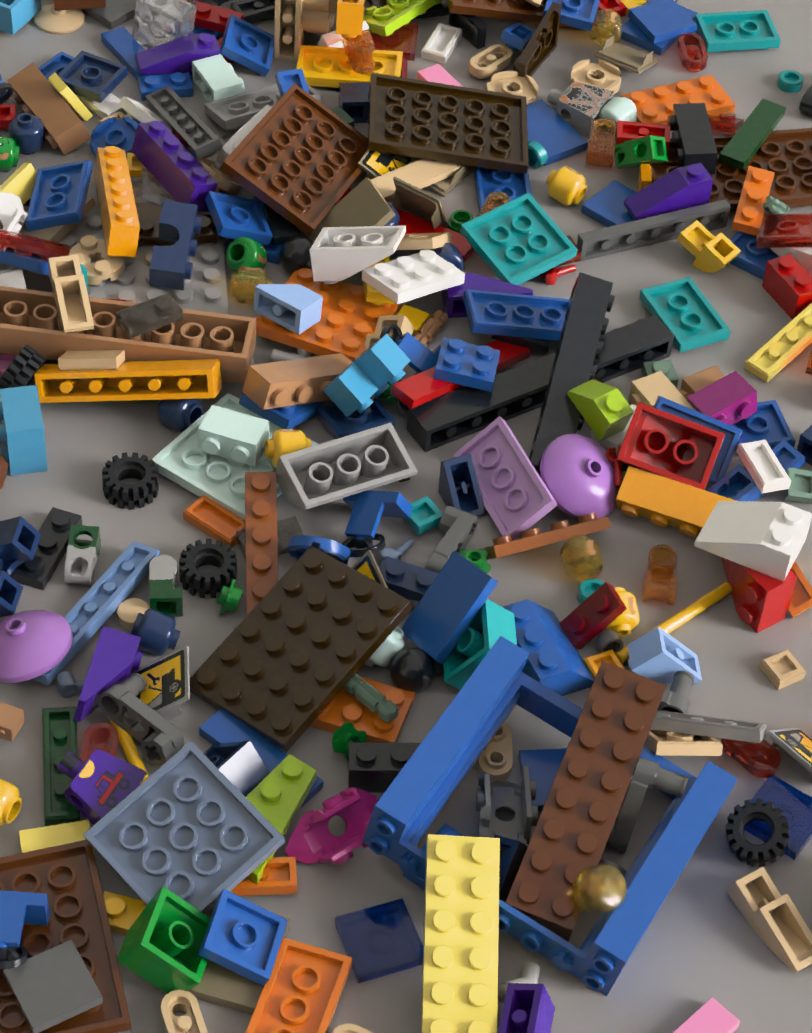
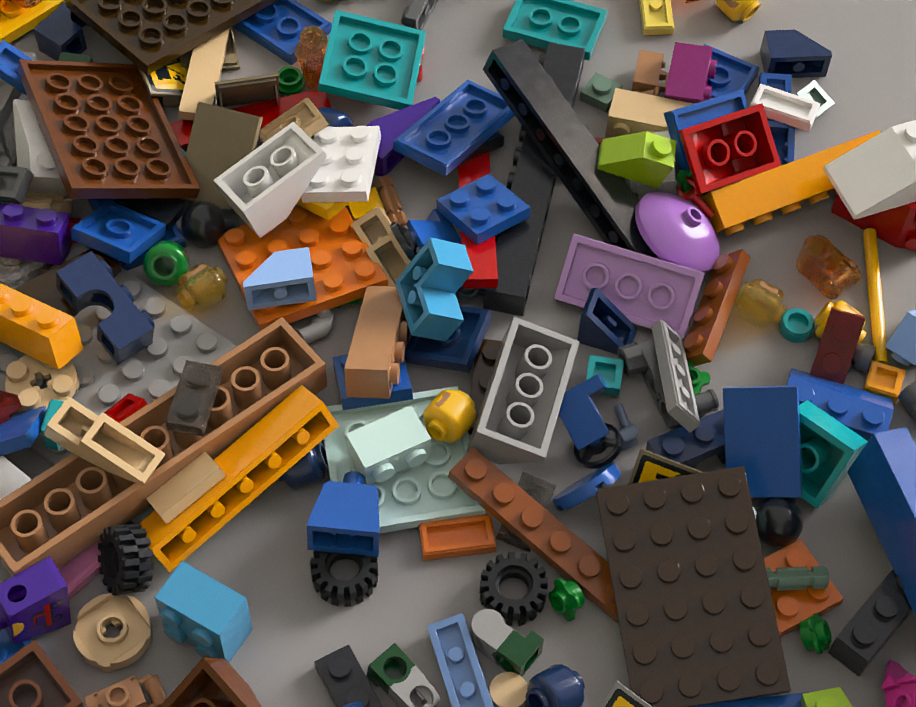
camera: 45 degrees left, 10 degrees up
none -> blue torso [307,471,380,557]
none -> light grey tile [651,319,700,432]

